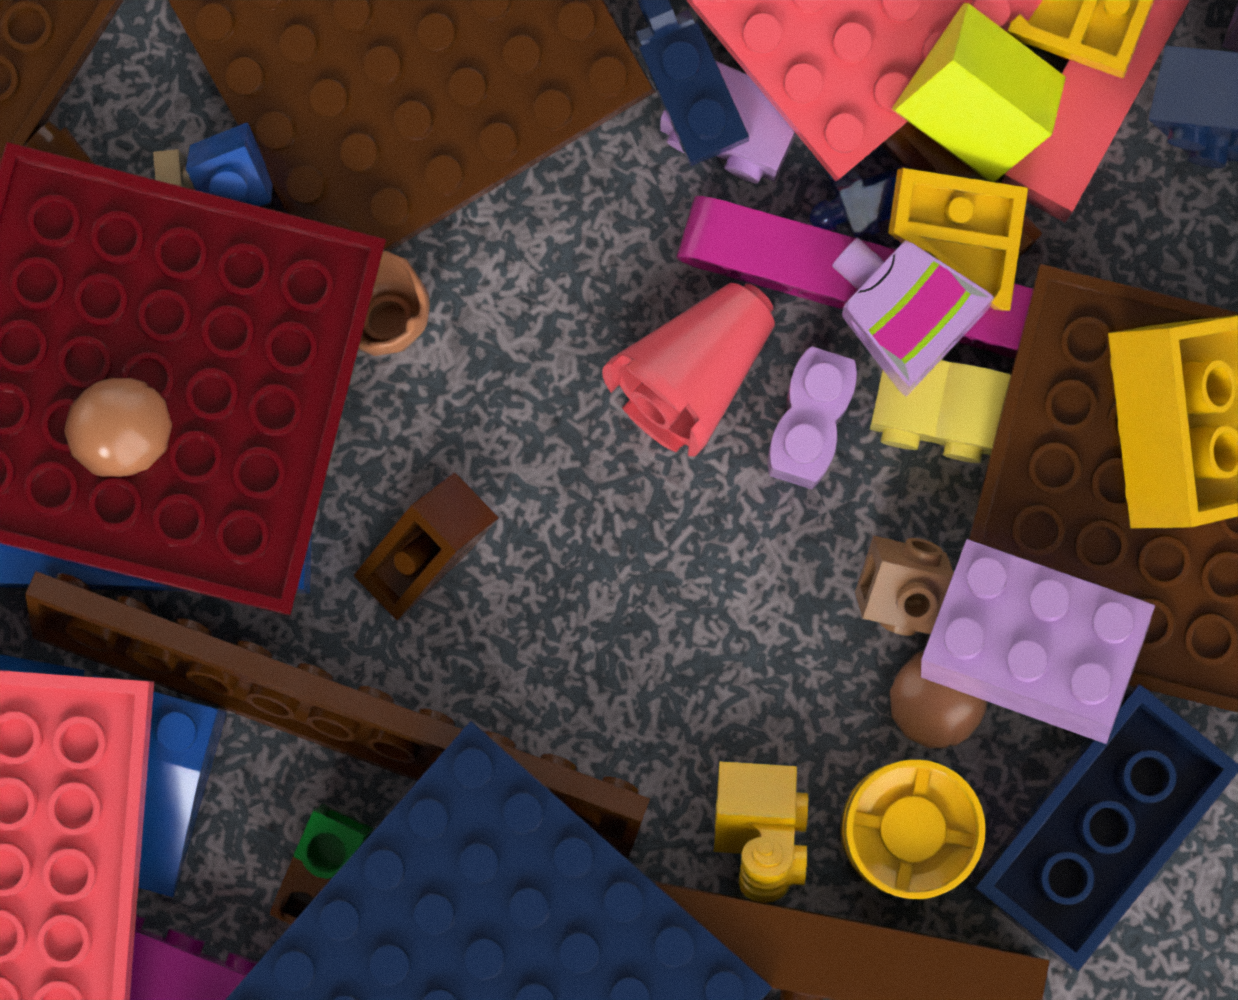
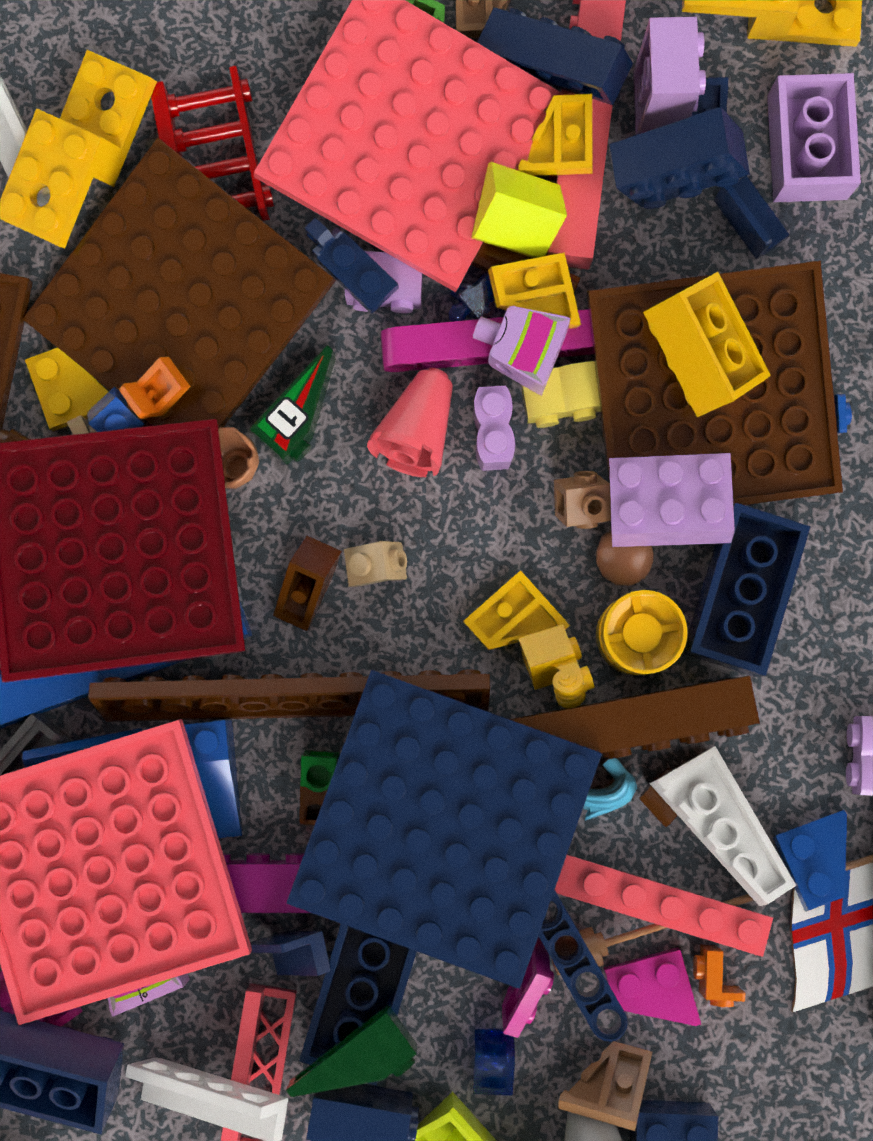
camera: 25 degrees left, 0 degrees up
nougat hair [64,378,172,477] -> none
none -> yellow wing [25,347,109,431]
none -> orange bracket [119,357,191,419]
none -> slope [250,345,336,466]
none -> tan bracket [344,541,407,587]
none -> yellow wing [463,570,570,650]

